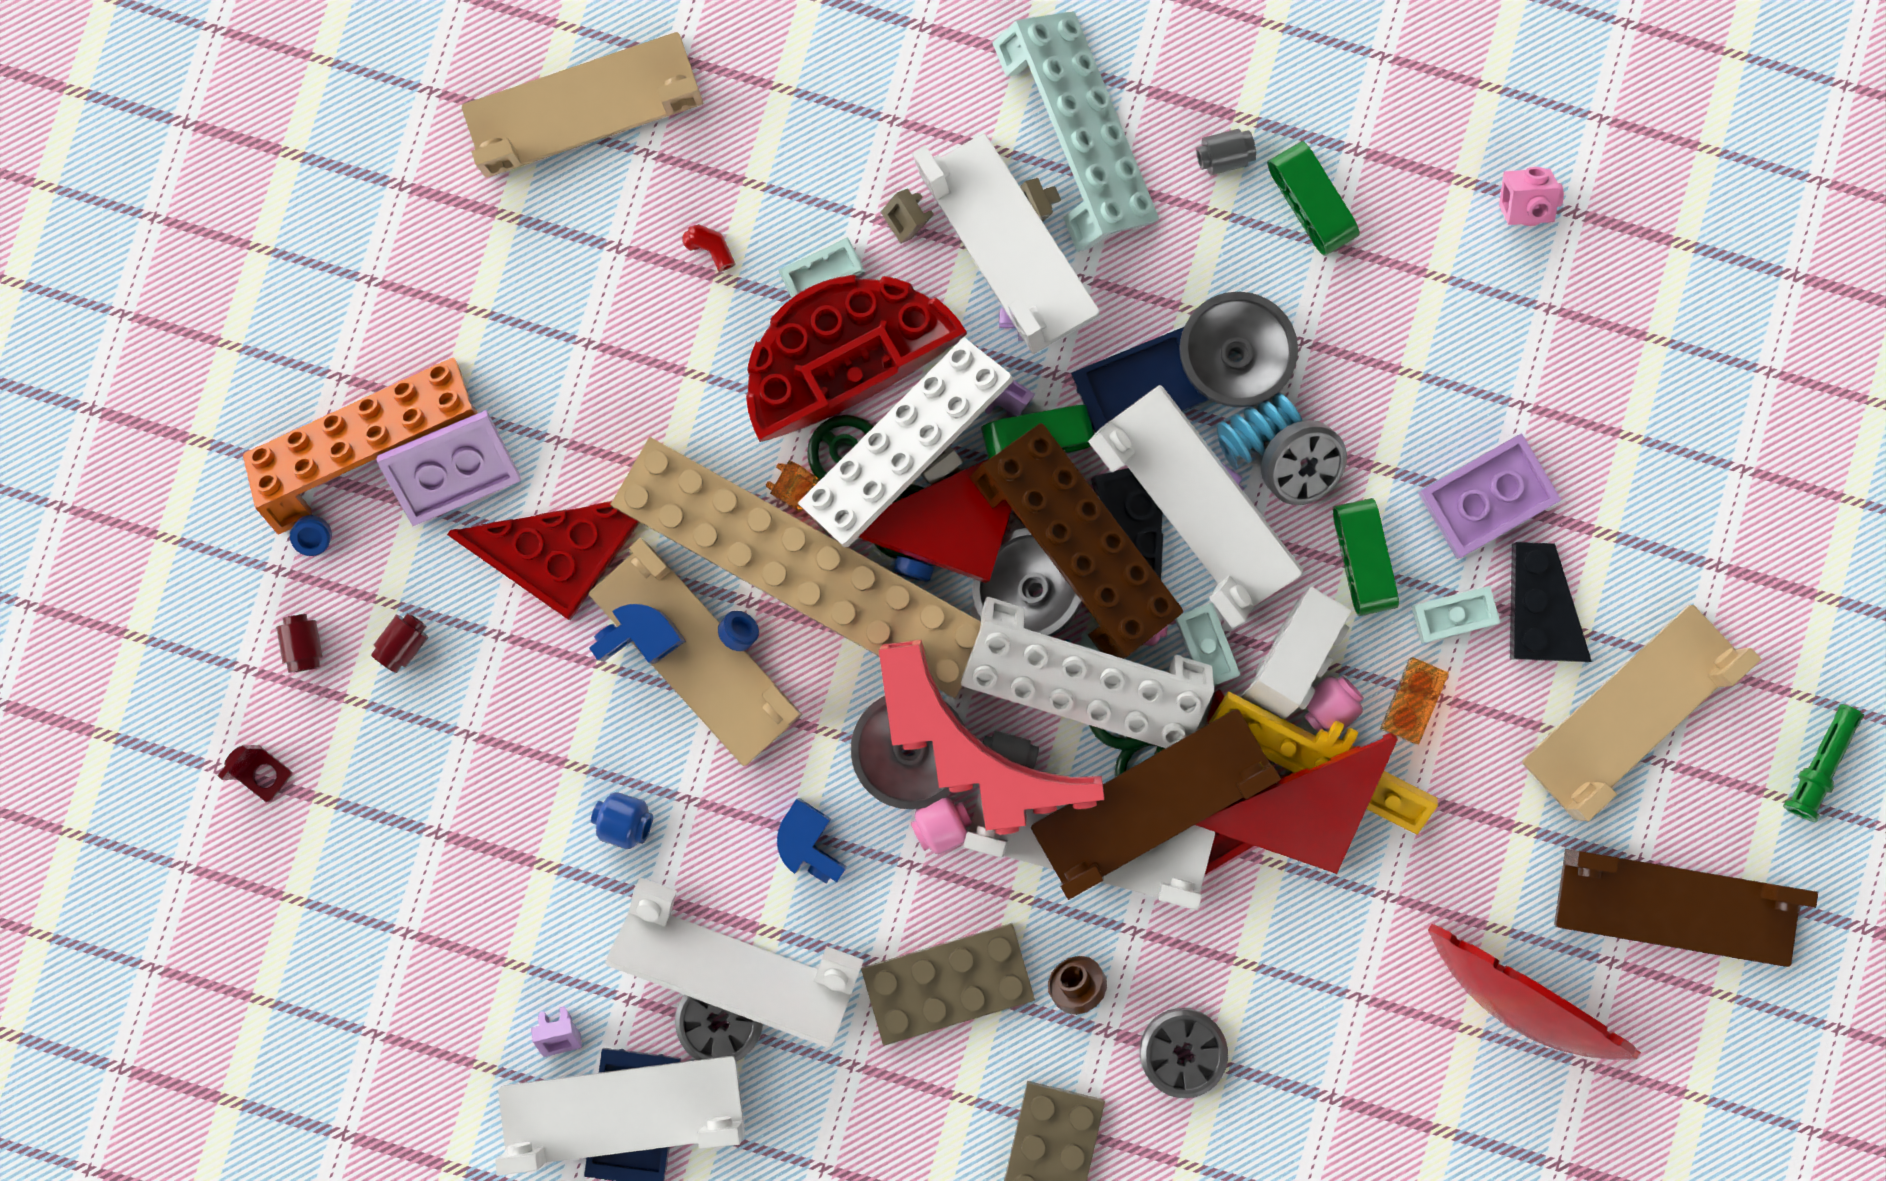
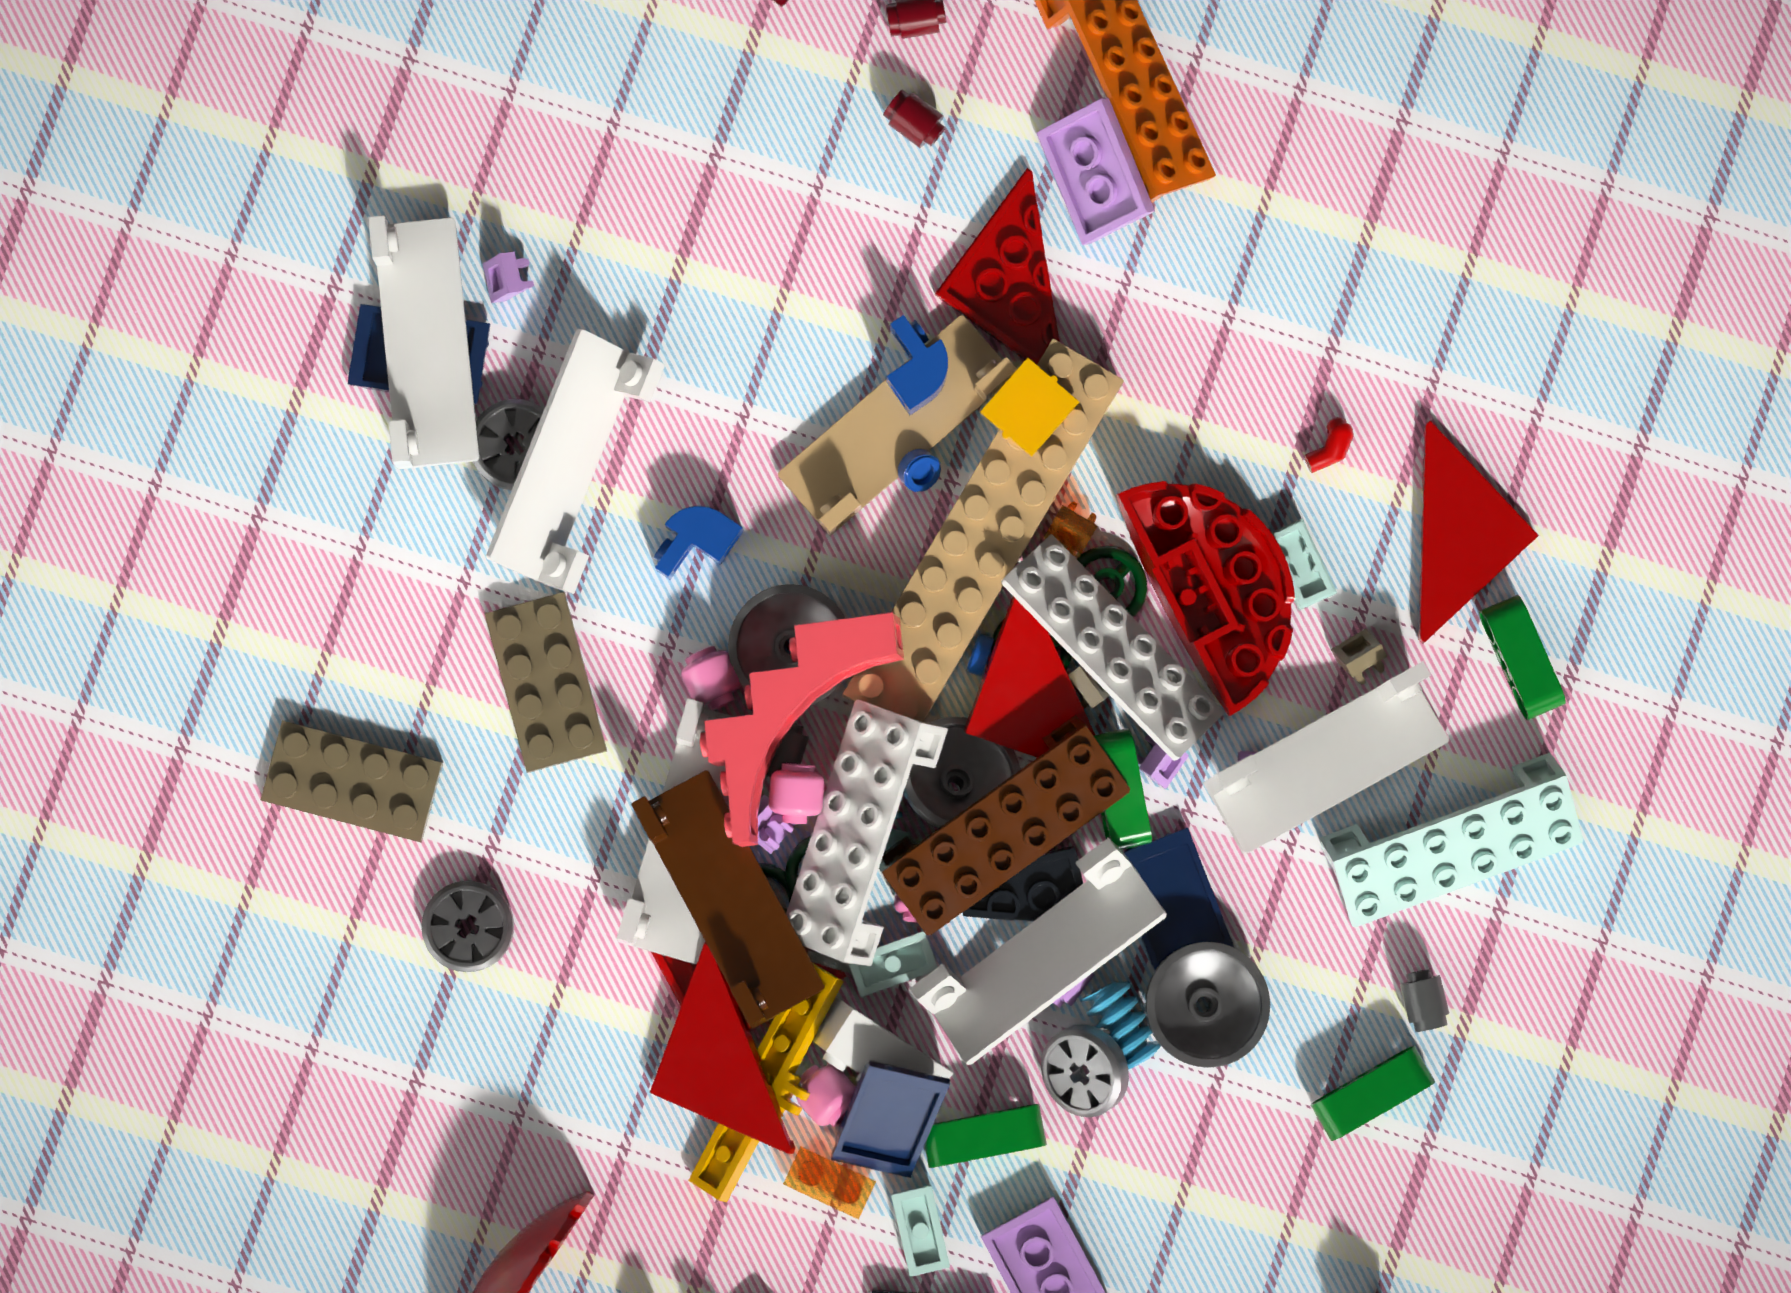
camera: 85 degrees right, 0 degrees up
blue tile [290,515,332,556] -> none
tan bracket [461,32,704,178] -> none
blue head [591,792,653,849] -> none
dark tan tile [1020,178,1061,222] -> none
reddish brown plate [1048,956,1107,1015] -> none
none -> lavender tile [758,795,796,854]
none -> bright pink head [769,763,824,824]
none -> dark blue piece [831,1060,950,1178]
none -> yellow piece [980,357,1079,457]
none -> red tile [1418,421,1539,644]
none -> green beam [1479,595,1566,720]

